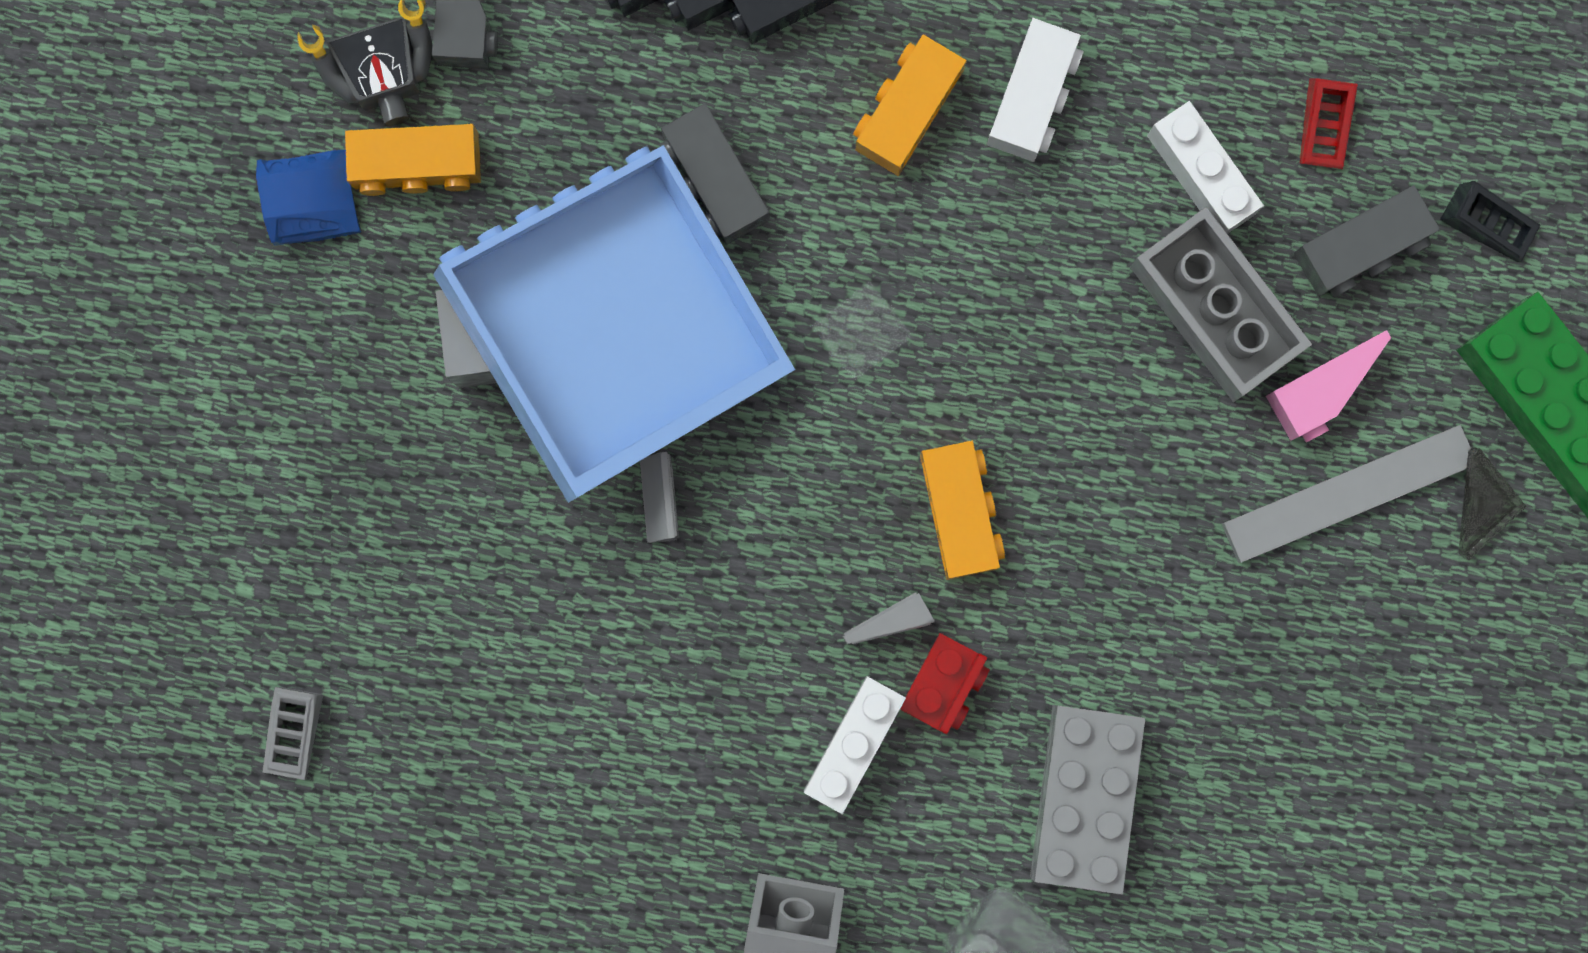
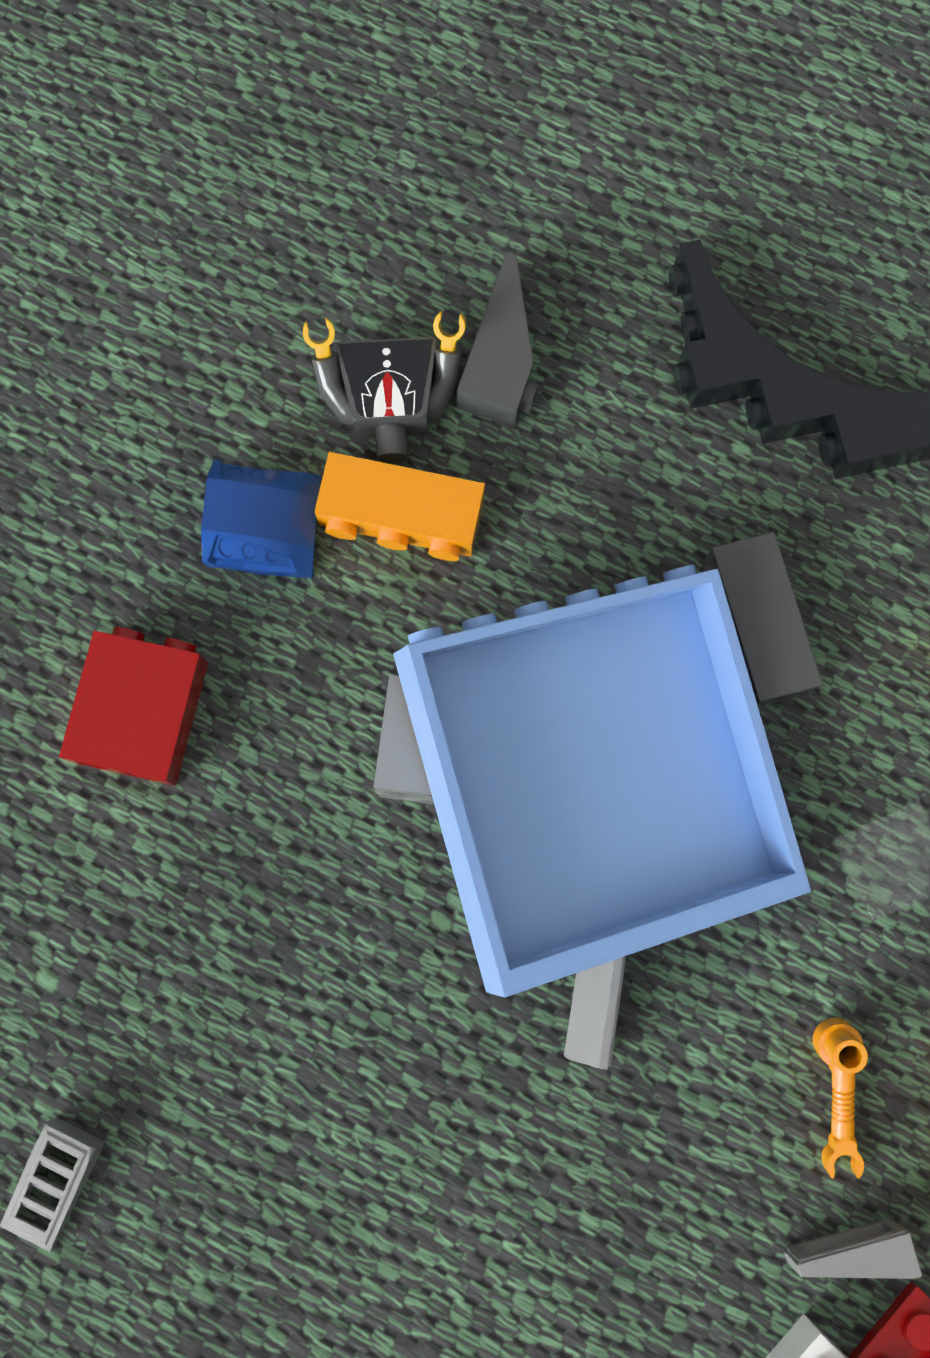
camera: 10 degrees right, 5 degrees down
none -> red brick [59,627,208,786]
none -> light orange brick [812,1017,868,1179]

